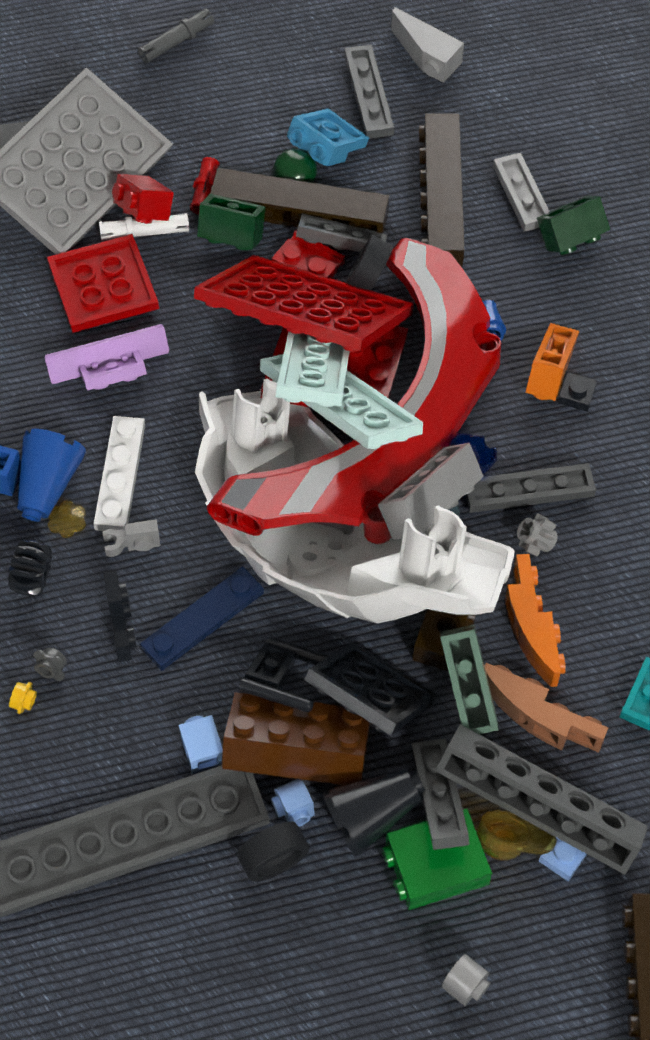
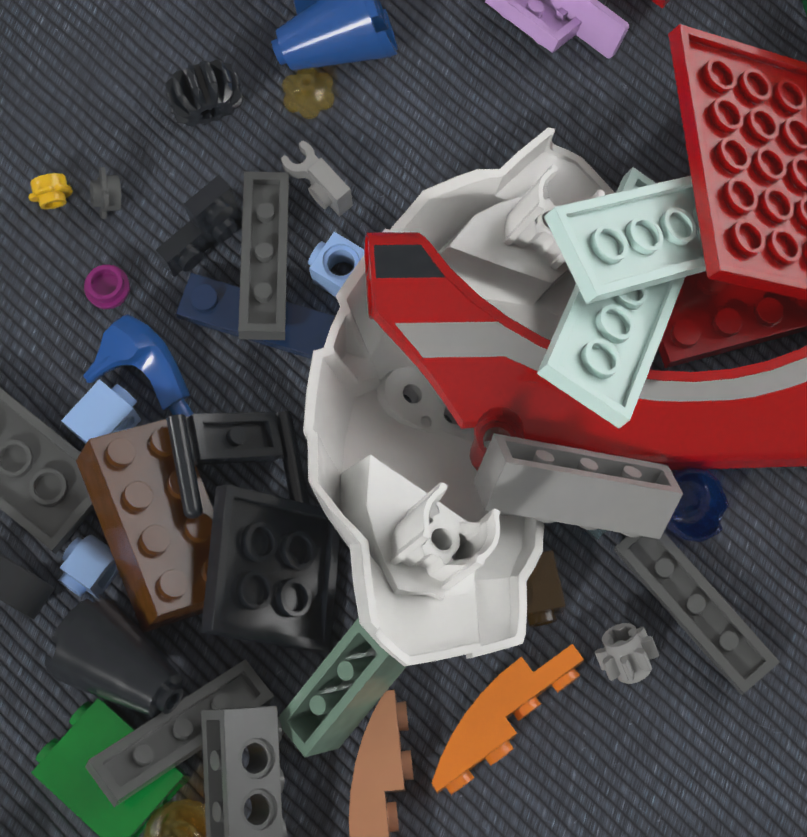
camera: 65 degrees right, 15 degrees up
white plate [94,416,145,531] -> none
none -> blue animal [83,314,193,416]
none -> magenta plate [84,265,130,309]
none -> dark grey plate [238,171,289,340]
none -> light blue brick [308,232,364,297]

